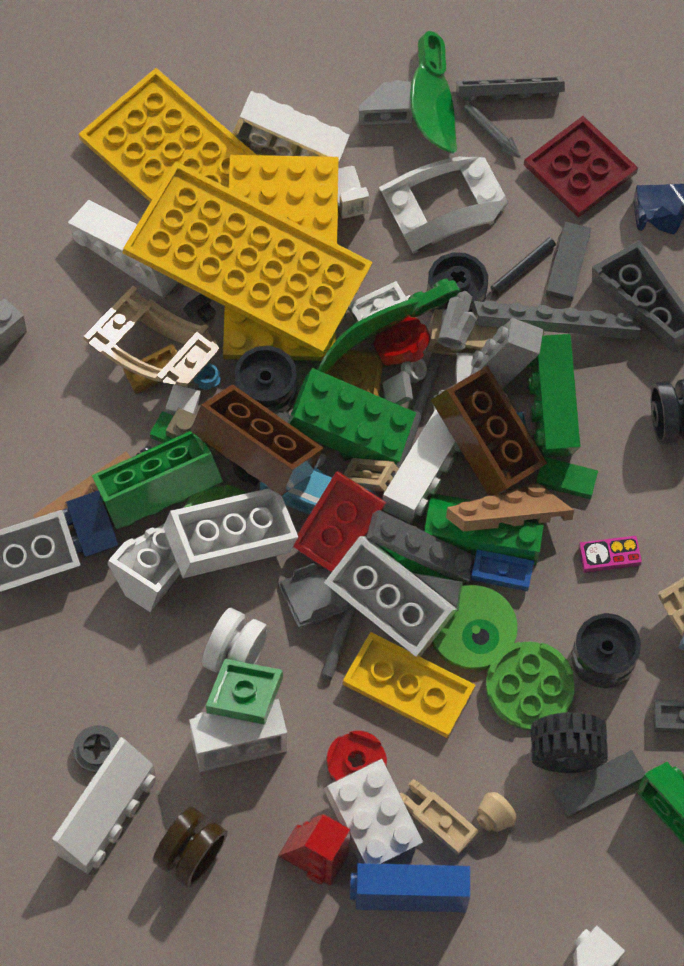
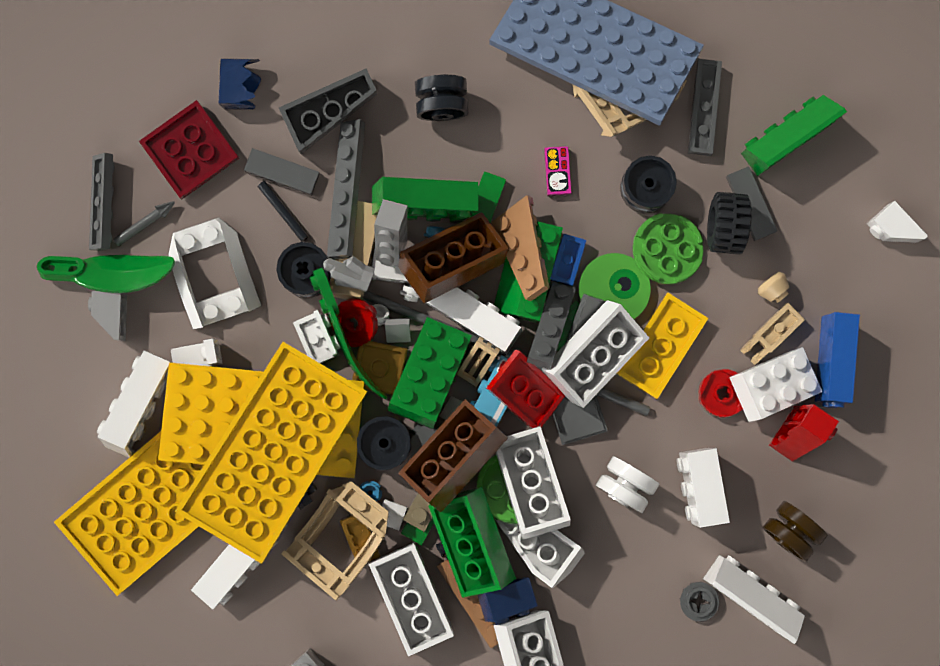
camera: 85 degrees left, 20 degrees up
plate [206,659,283,725] -> none
none -> white brick [369,542,454,656]

